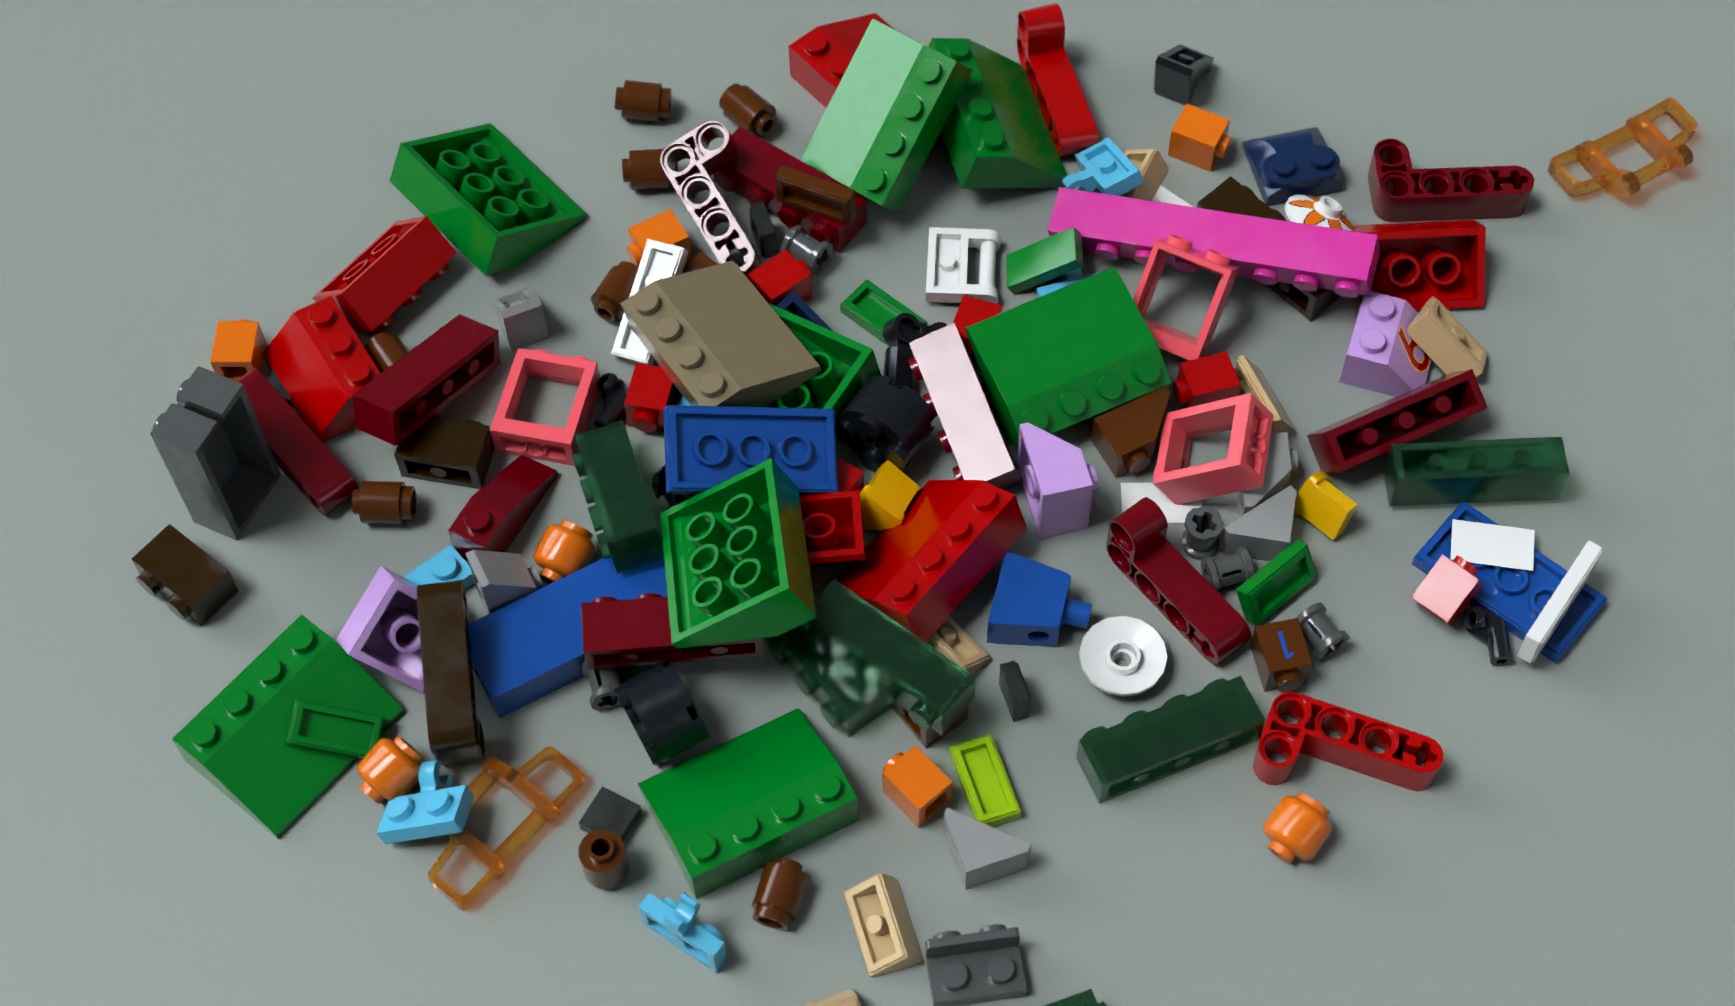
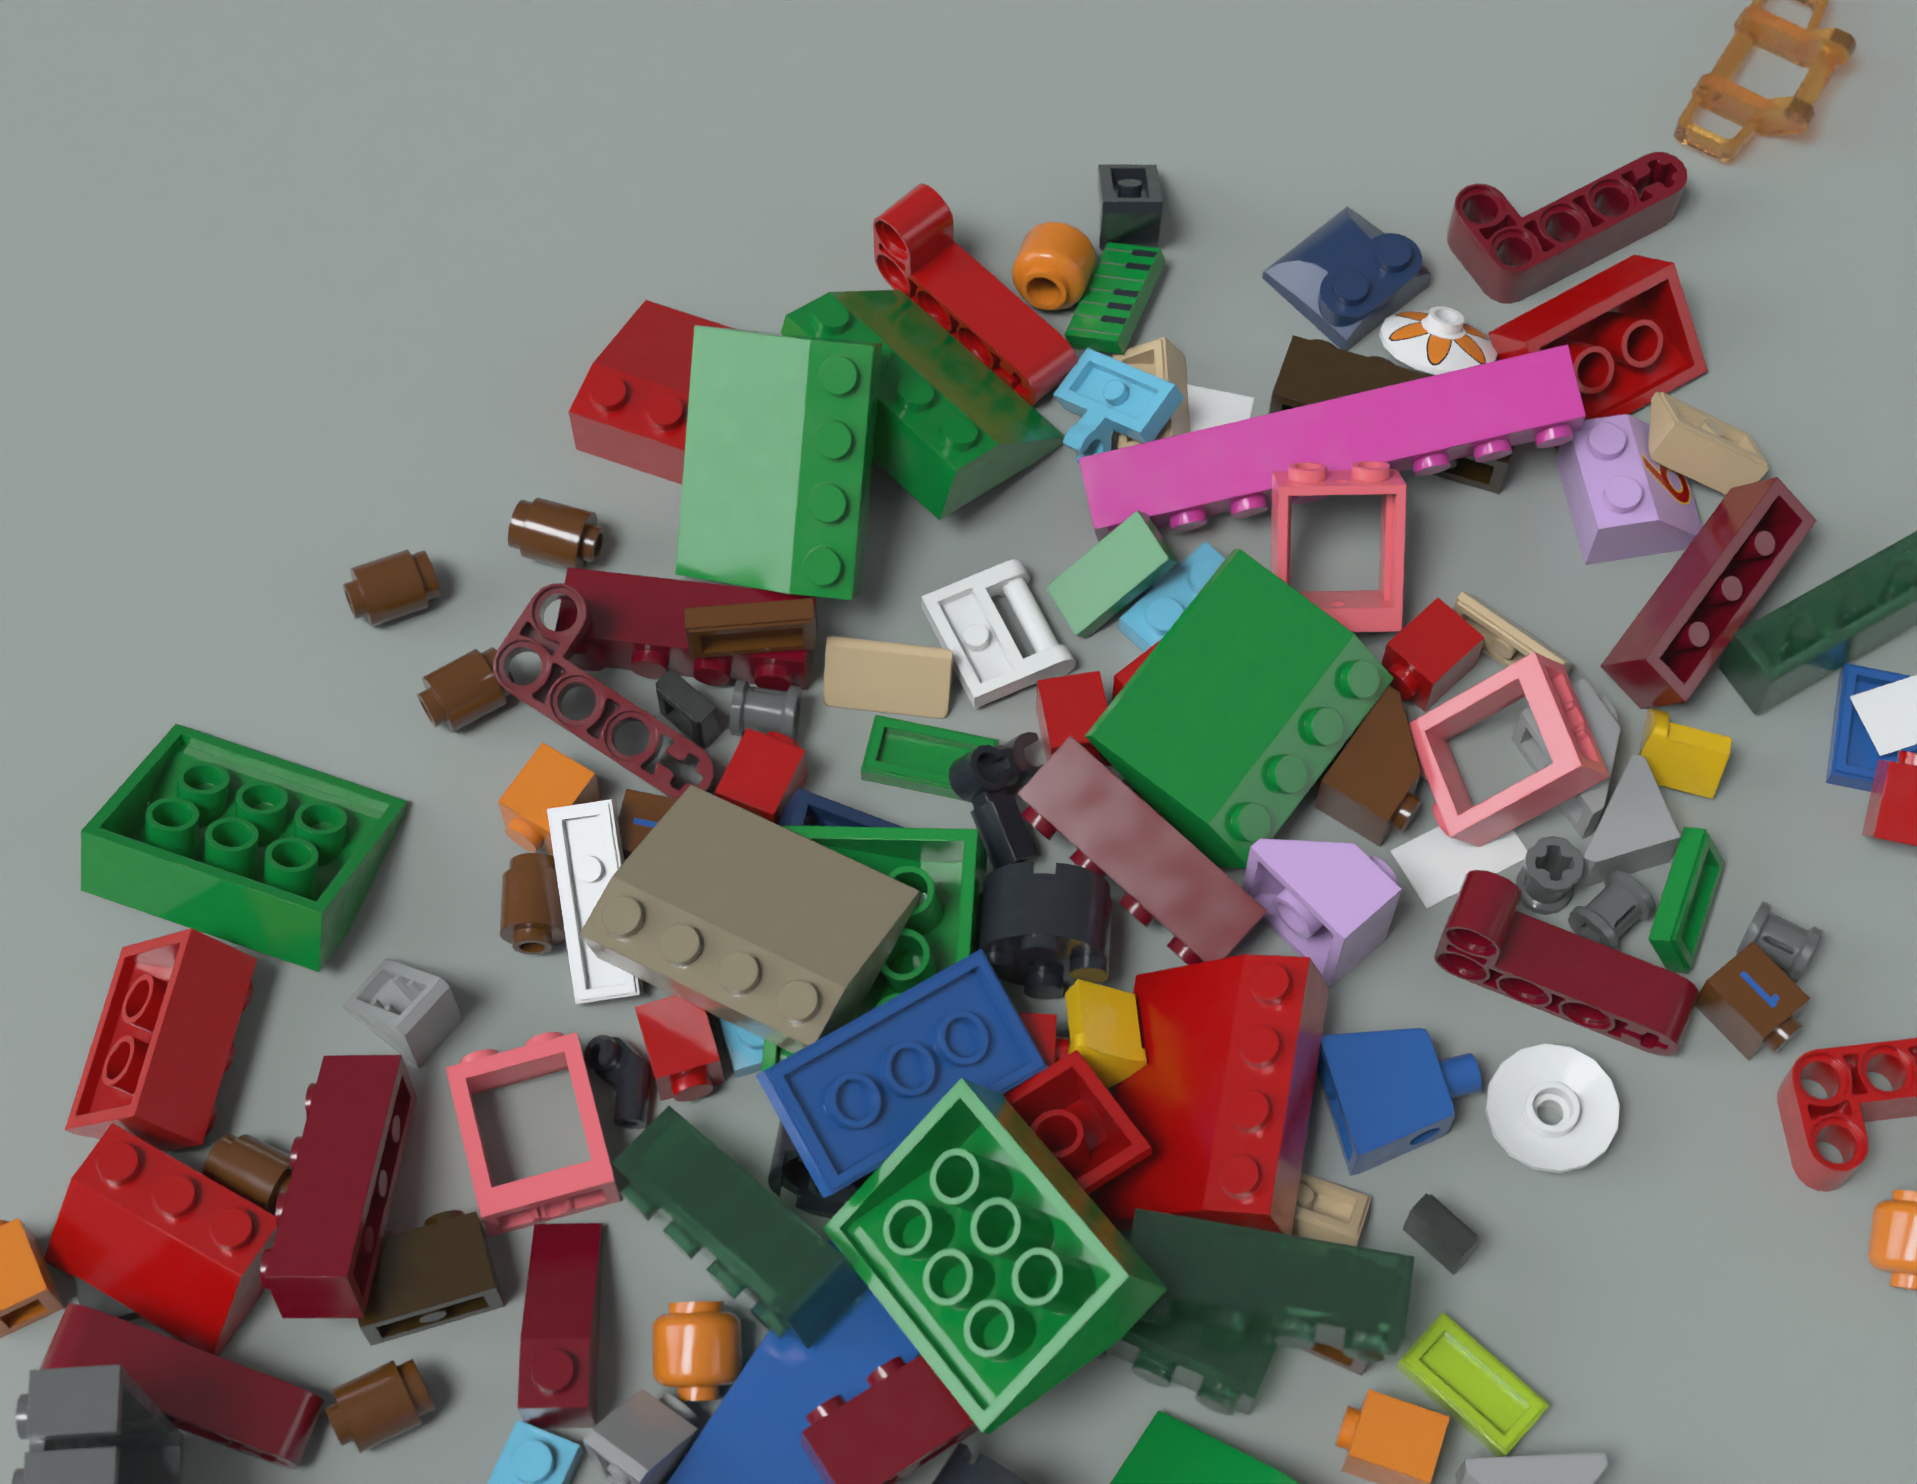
camera: 30 degrees left, 5 degrees up
clear green brick [1076,676,1265,804] -> none
orange brick [1168,104,1232,172] -> none
none -> tan slope [823,636,953,719]
none -> orange head [1012,222,1096,310]
none -> green tile [1064,242,1166,355]

